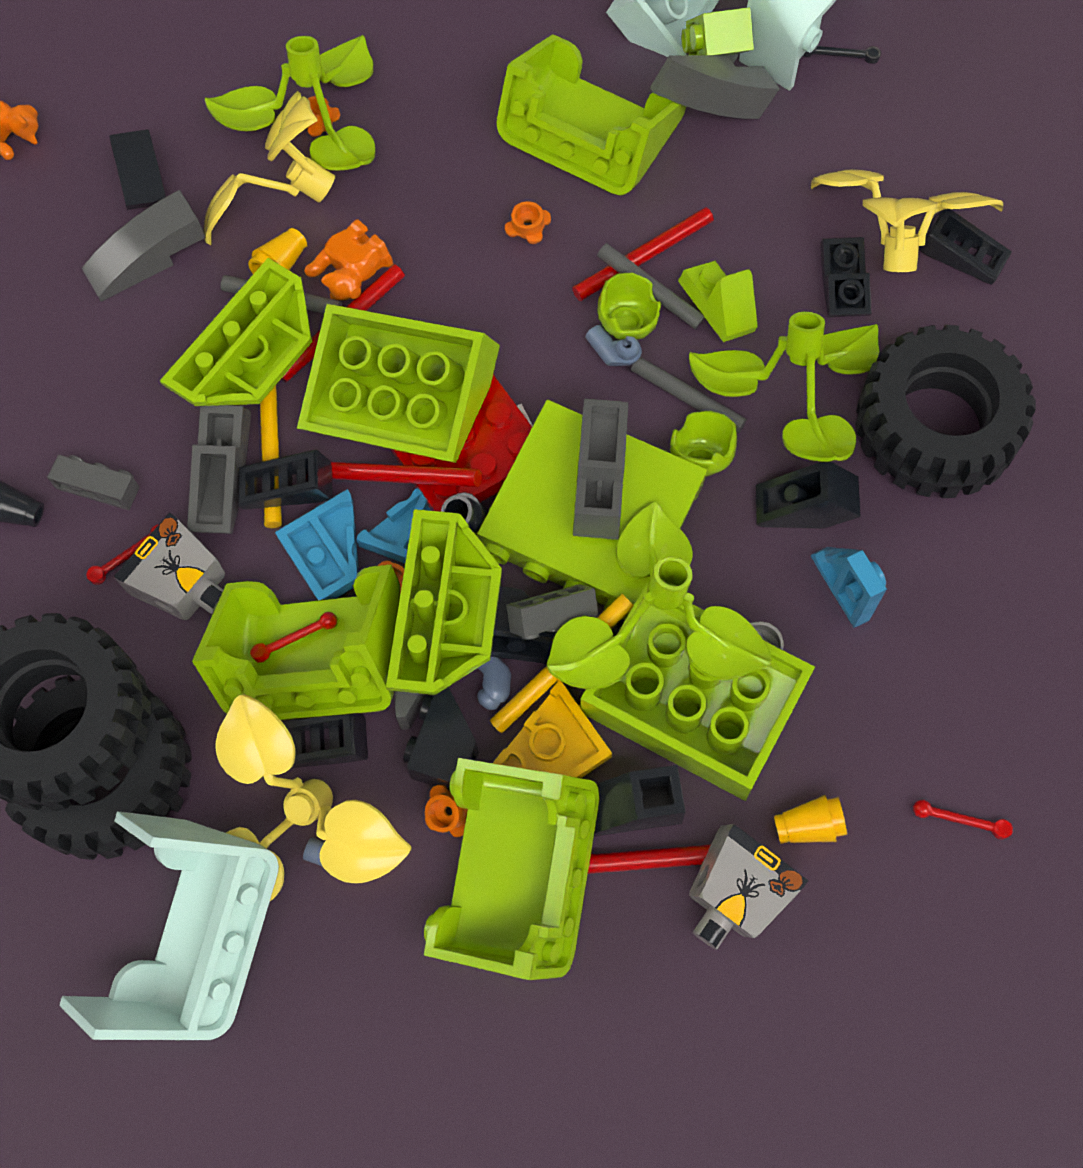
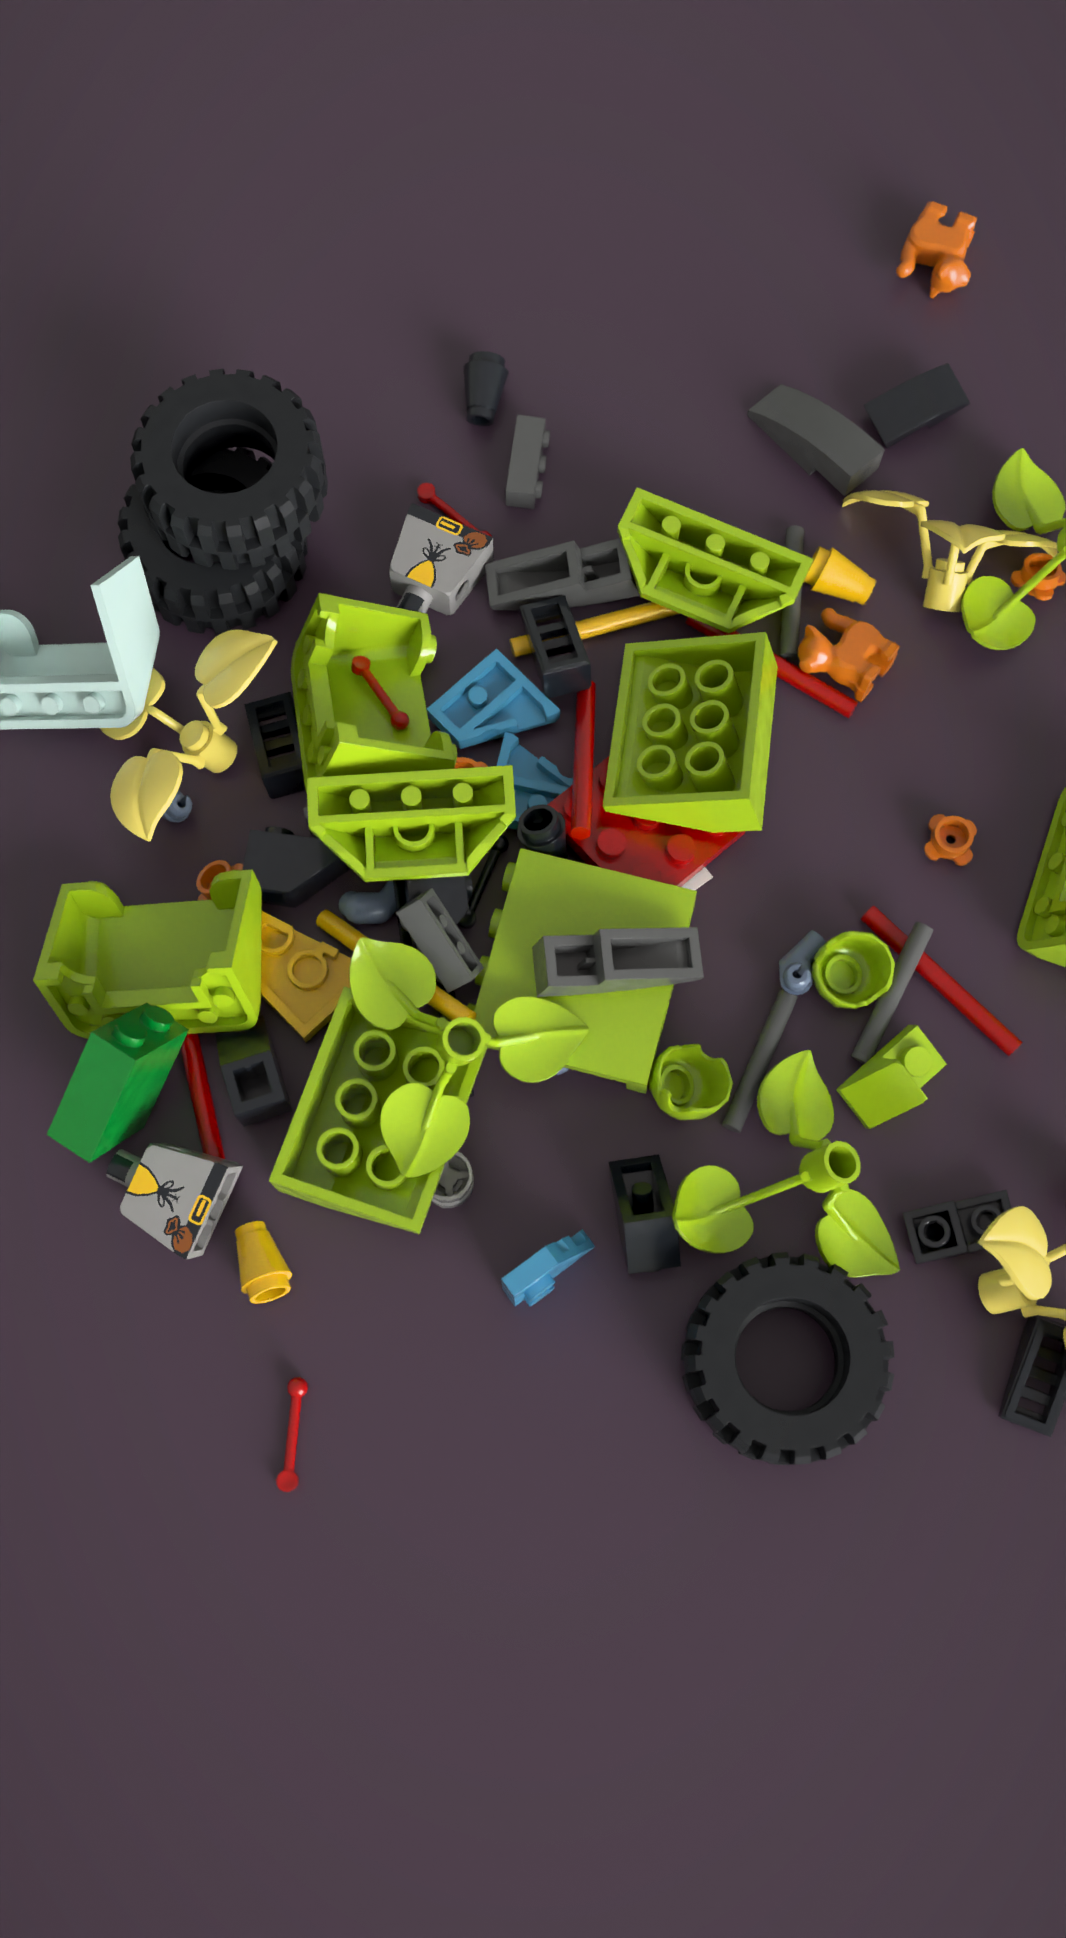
camera: 75 degrees right, 5 degrees up
none -> green brick [47,1003,189,1163]

